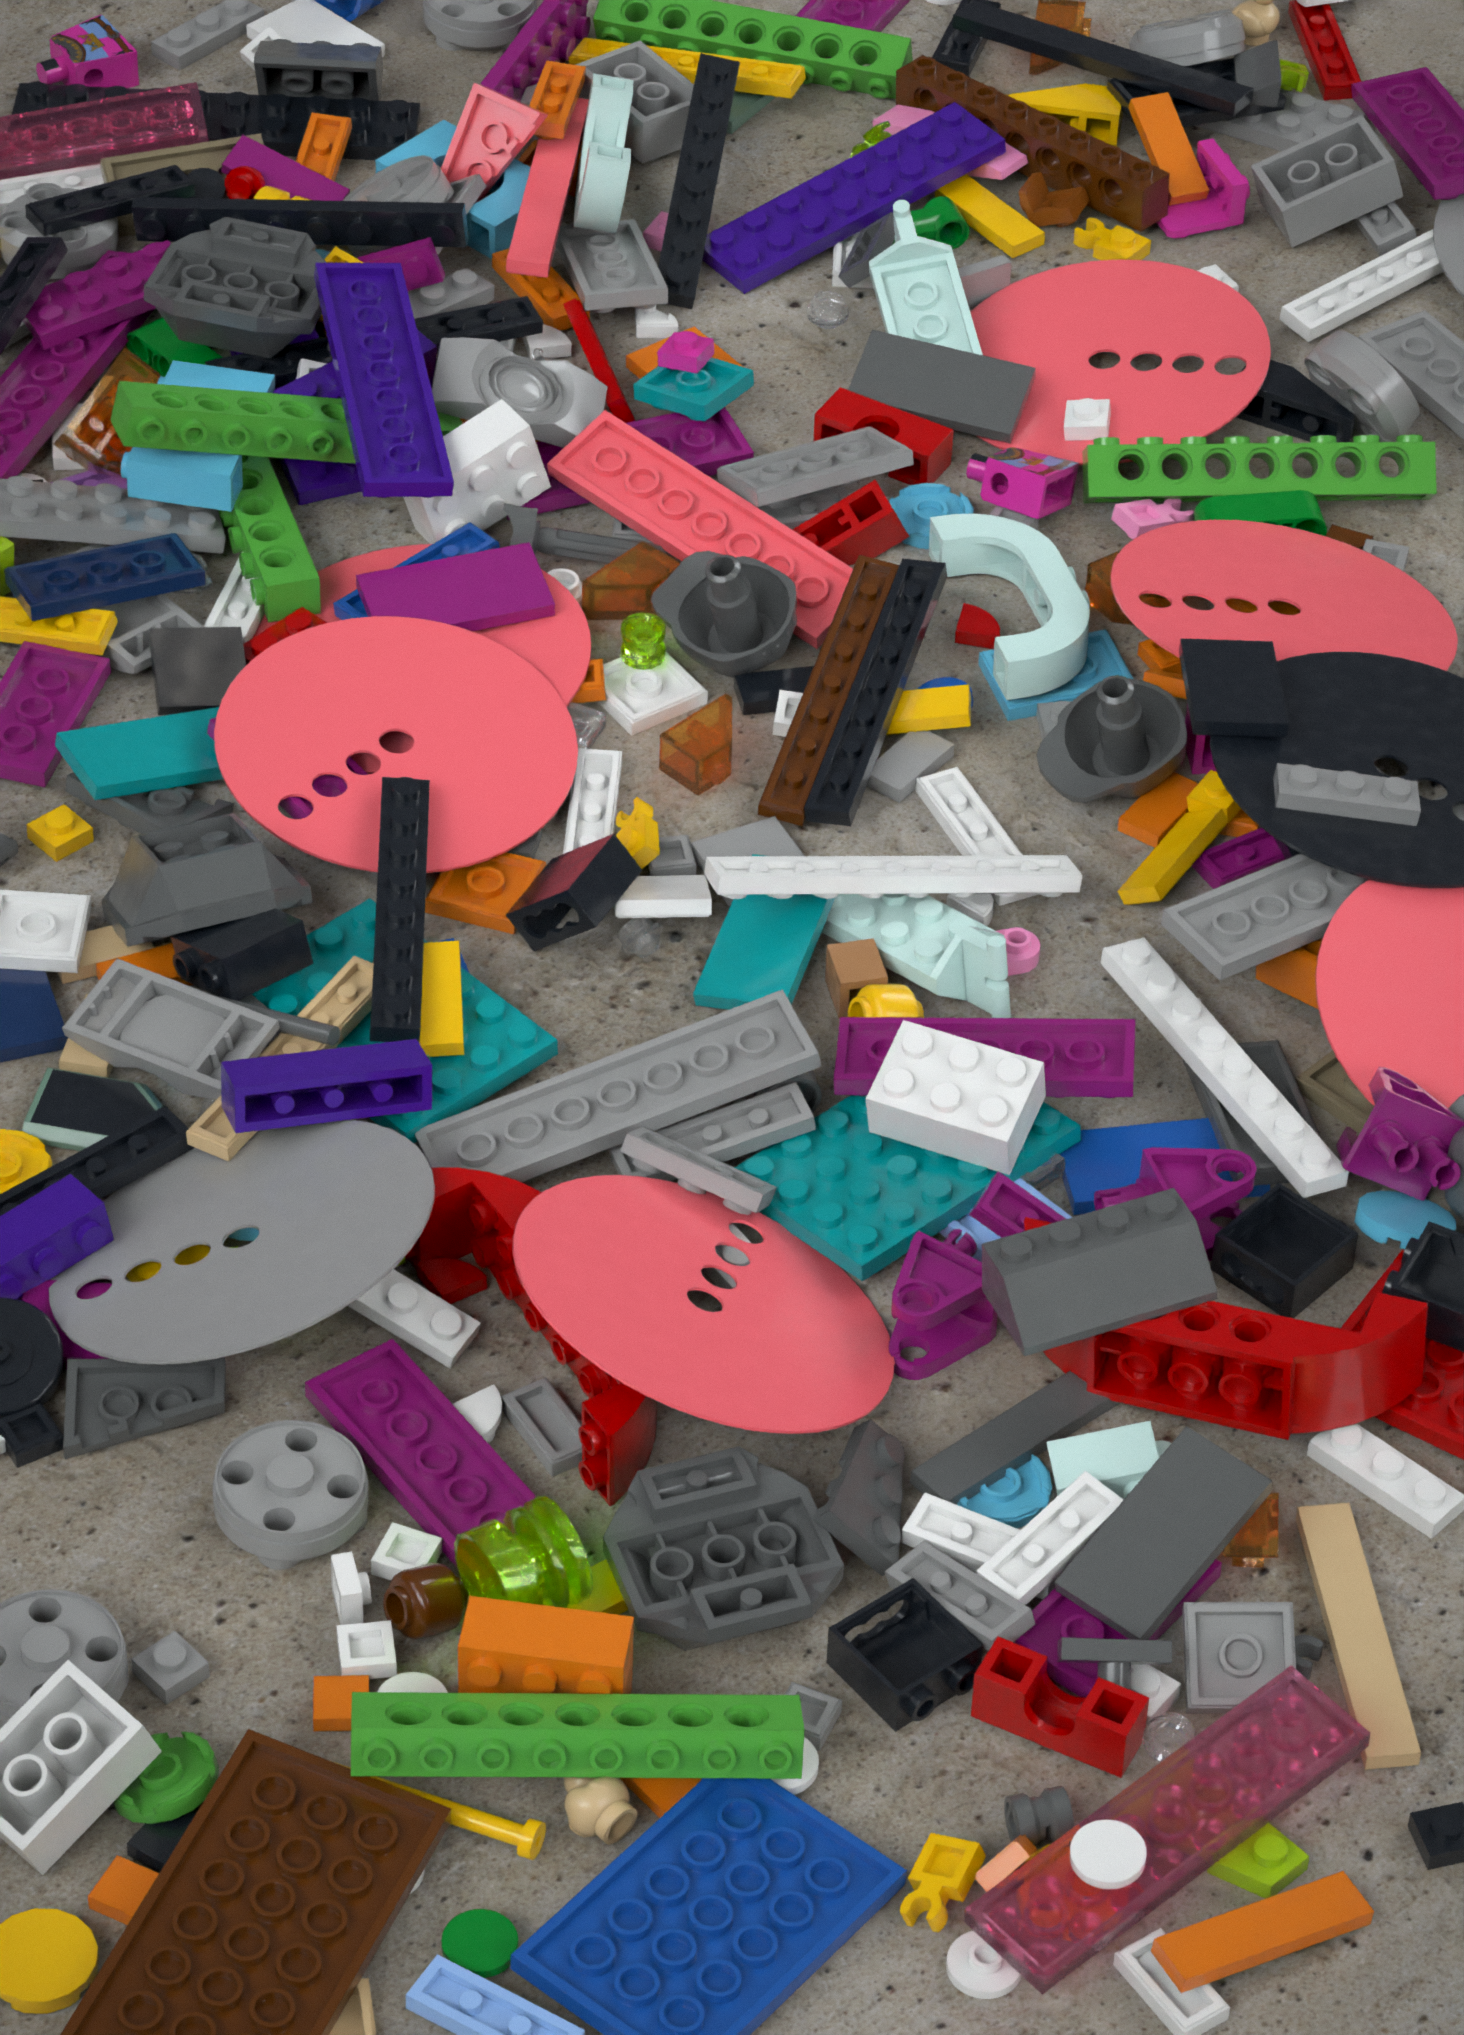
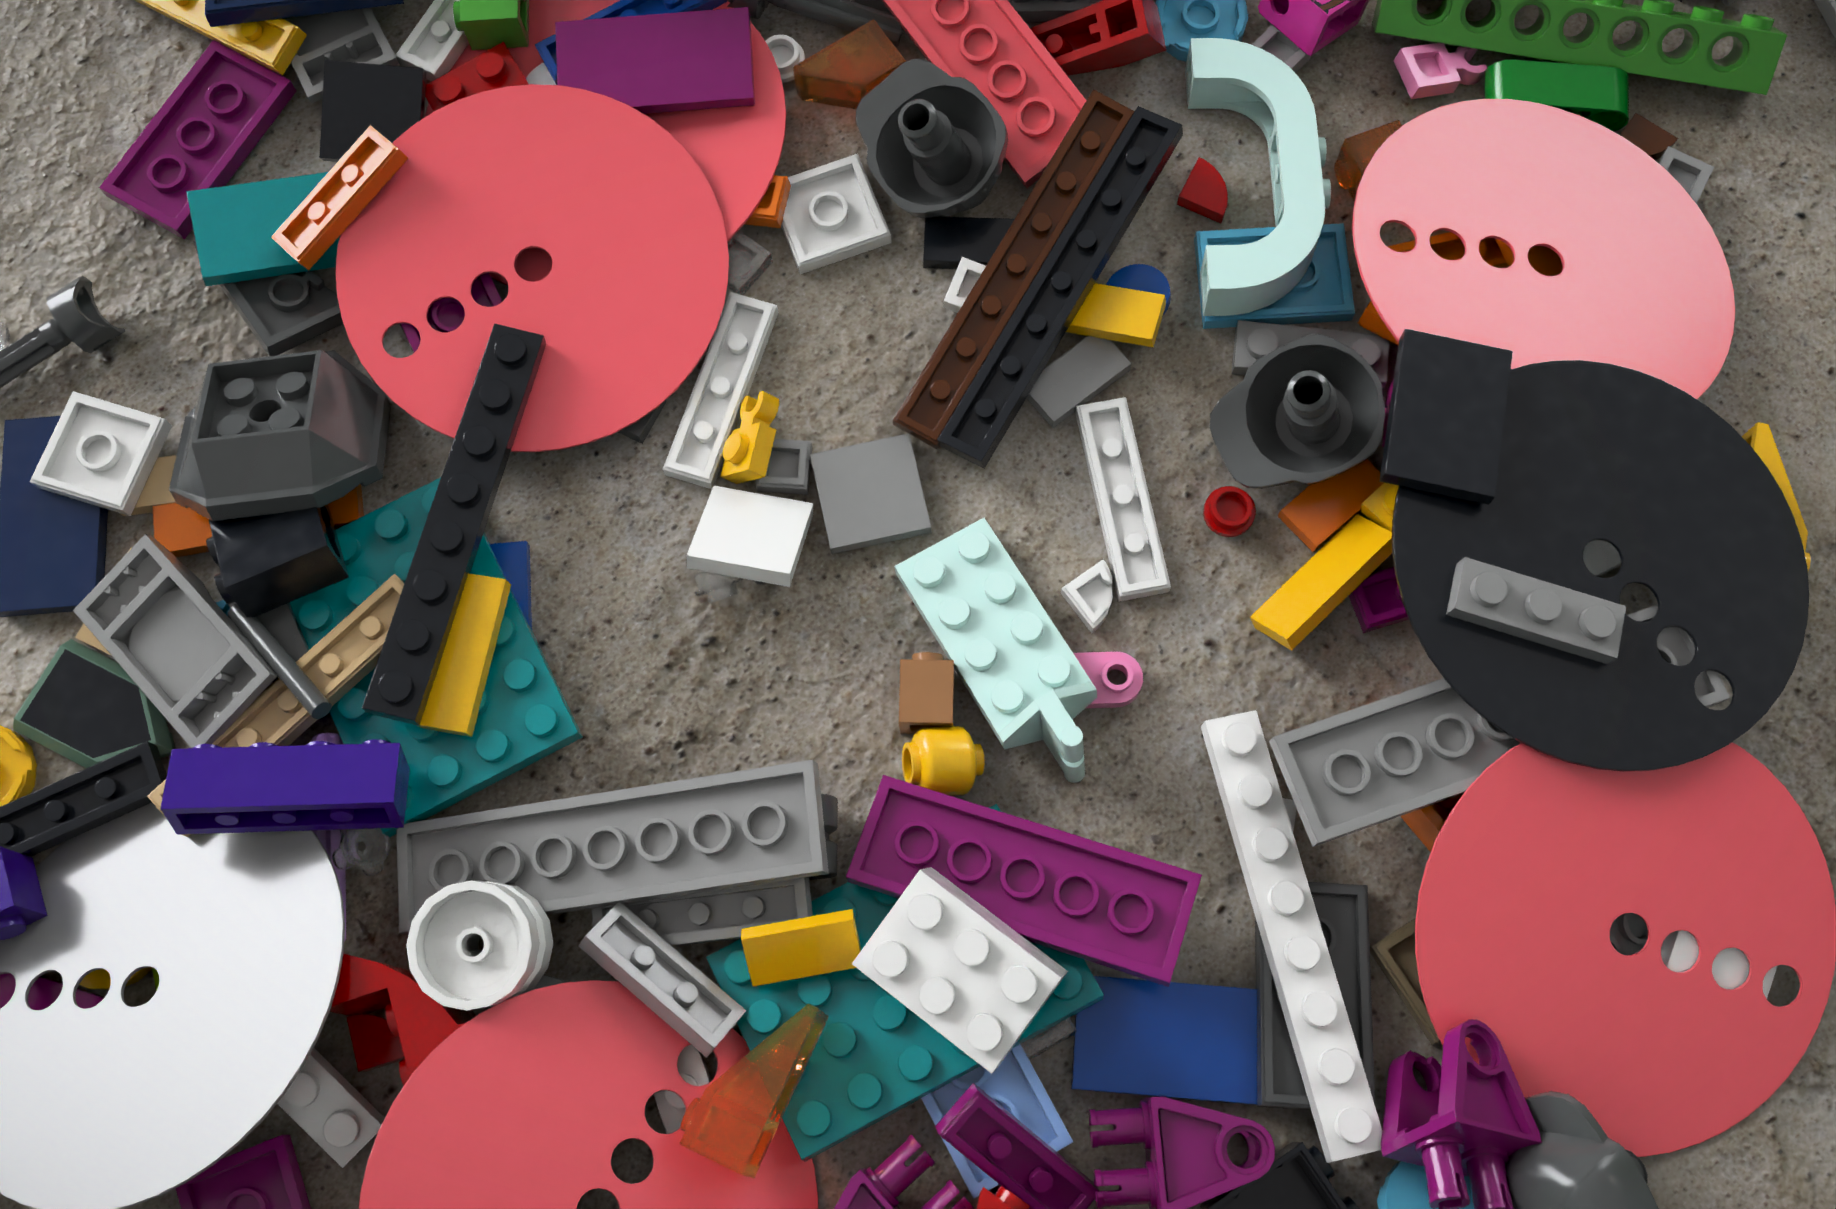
camera: 20 degrees right, 30 degrees up
yellow plate [26,804,94,862] -> none
orange tile [425,852,546,934] -> none
black piece [506,834,642,951] -> none
clear neon green wheel [620,613,666,670] -> none
clear orange slope [659,693,732,796] -> none
teal tile [693,854,836,1010] -> none
white plate [704,855,1083,899] -> none
none -> orange tile [271,125,408,270]
none -> white wheel [406,880,553,1011]
none -> clear orange slope [679,1003,829,1178]
none -> yellow tile [741,909,861,987]
none -> red plate [1203,486,1256,537]

